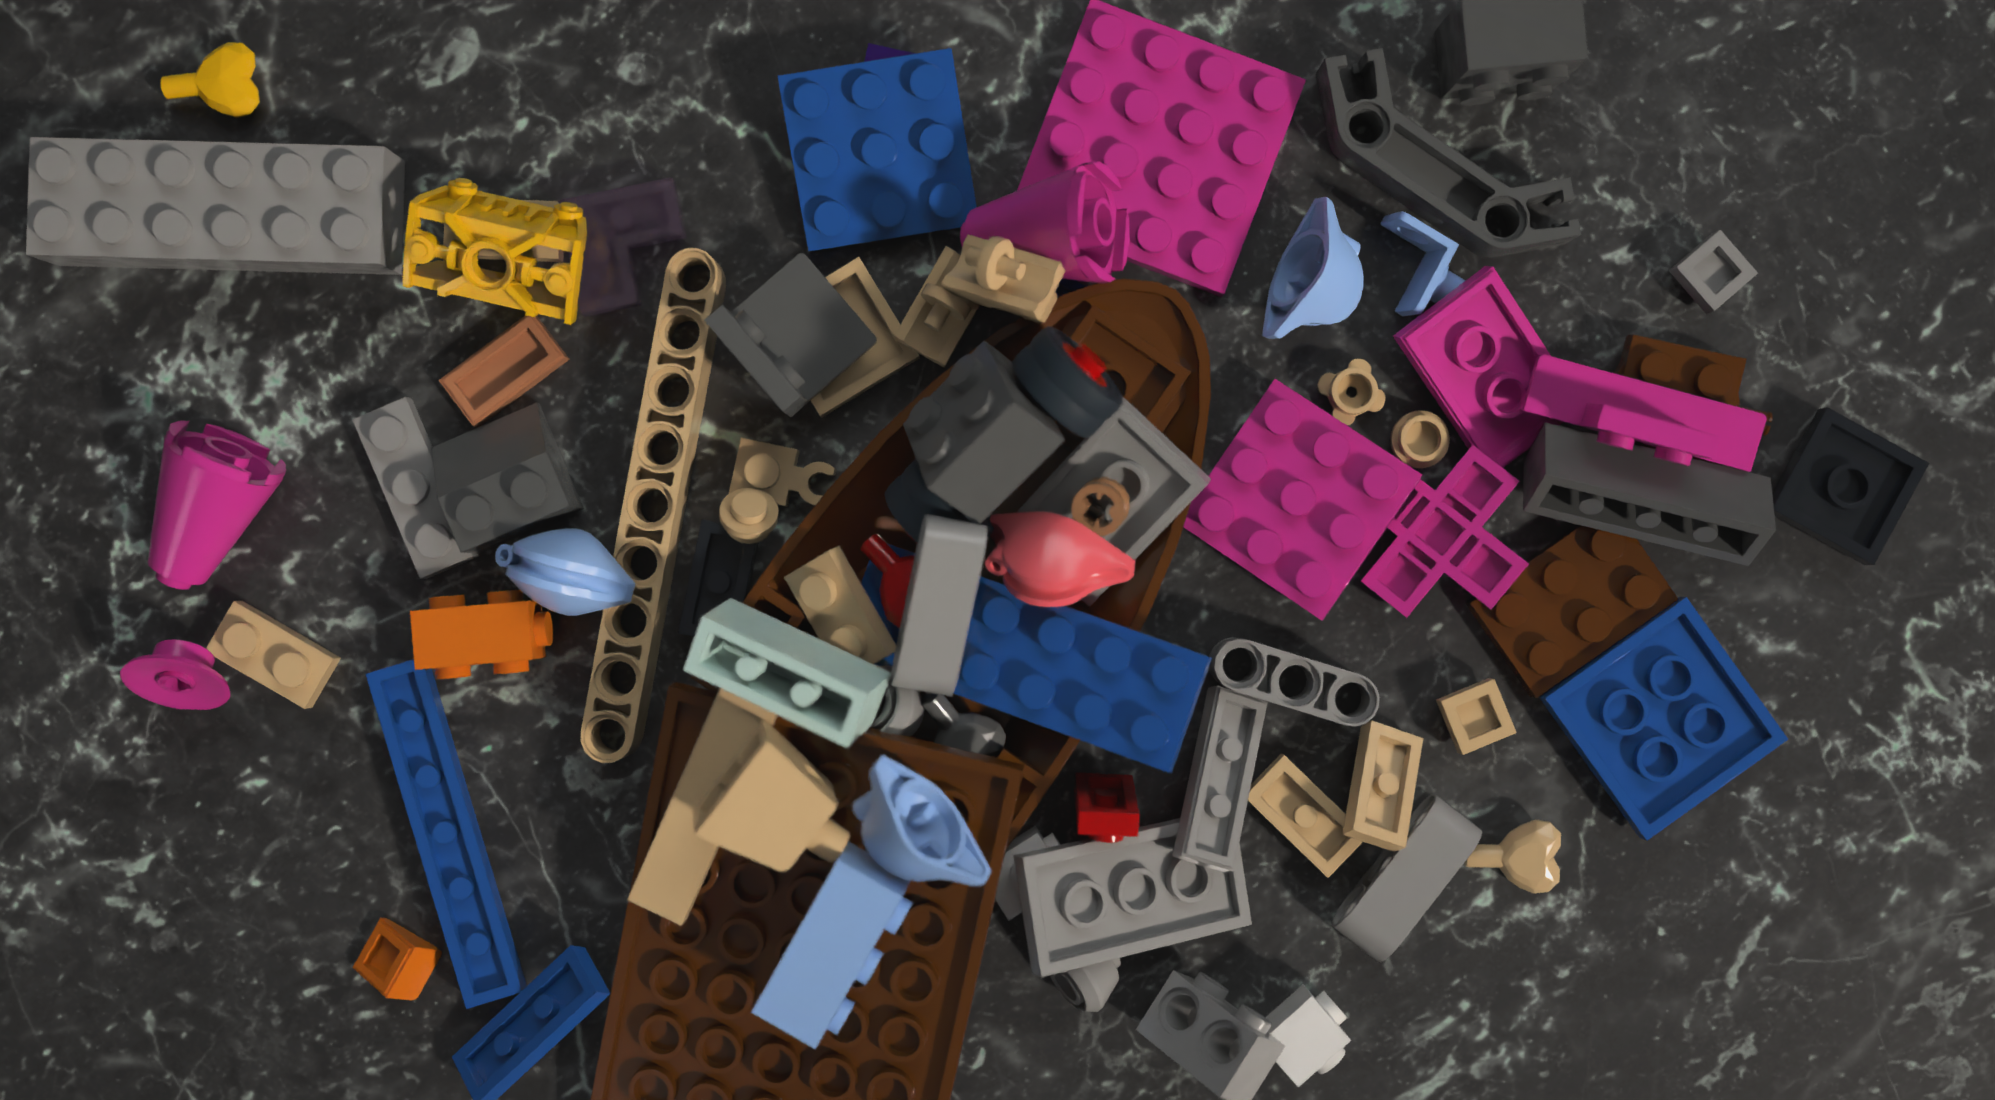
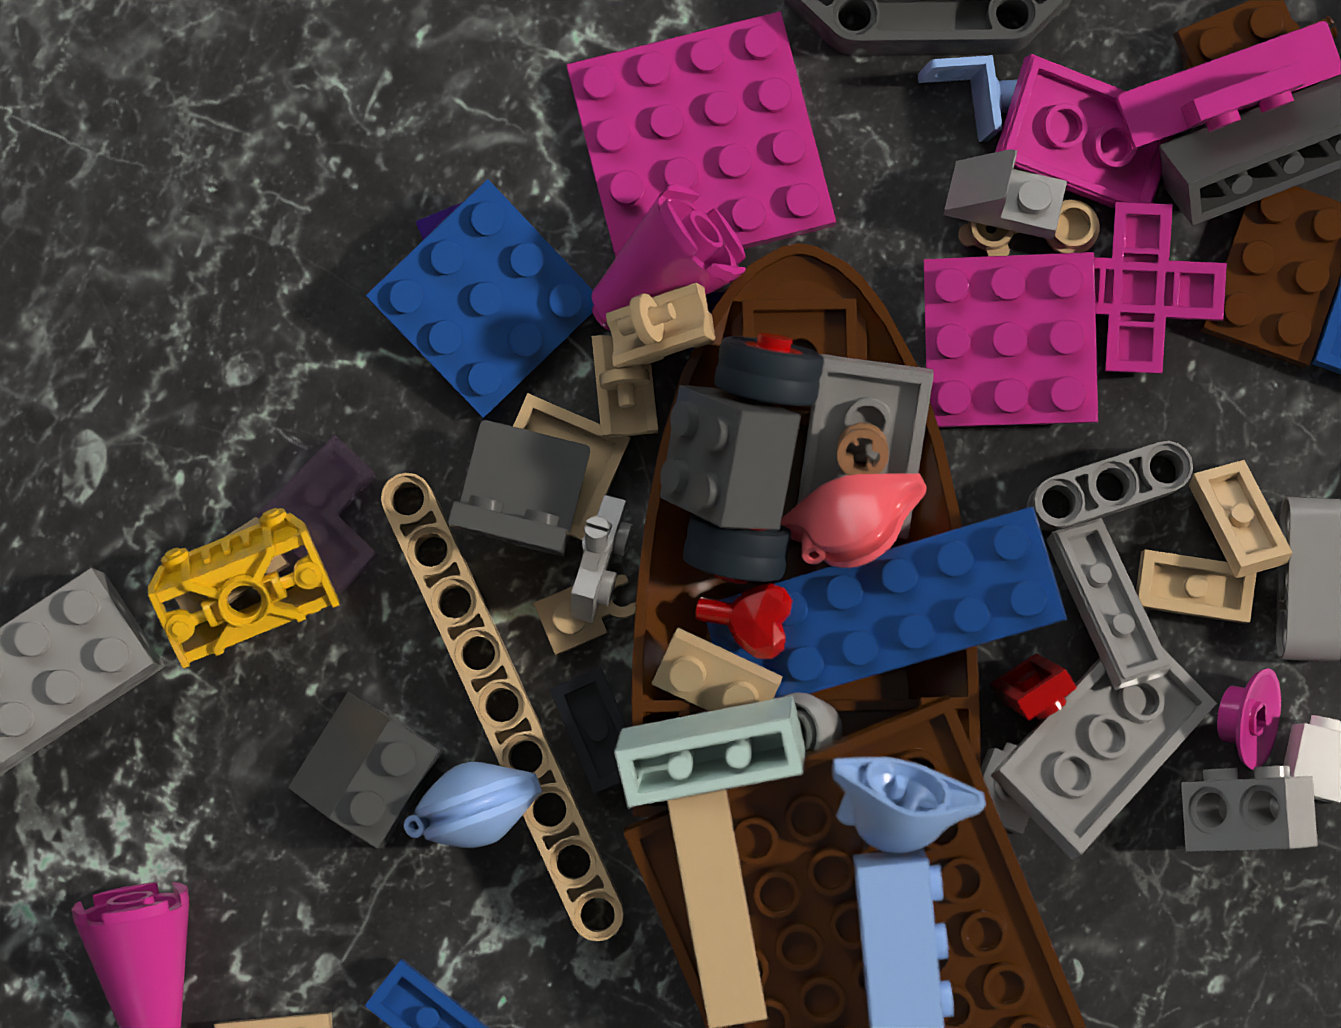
camera: 30 degrees left, 5 degrees down
light grey plate [352,397,479,579] -> none
orange brick [410,590,553,680] -> none
nougat tile [439,315,570,428] -> none
tan torso [693,719,850,871] -> none
tan plate [719,488,779,544] -> none
light grey beam [891,515,987,696] -> none
dark grey rock [921,692,1006,757] -> none
light grey cone [1050,958,1121,1012] -> none
light blue hat [1262,197,1364,339] -> none
tan plate [1436,678,1517,755] -> none
none -> light grey plate [571,495,633,623]
none -> light grey slope [943,149,1067,240]
none -> dark pink piece [1217,668,1281,770]

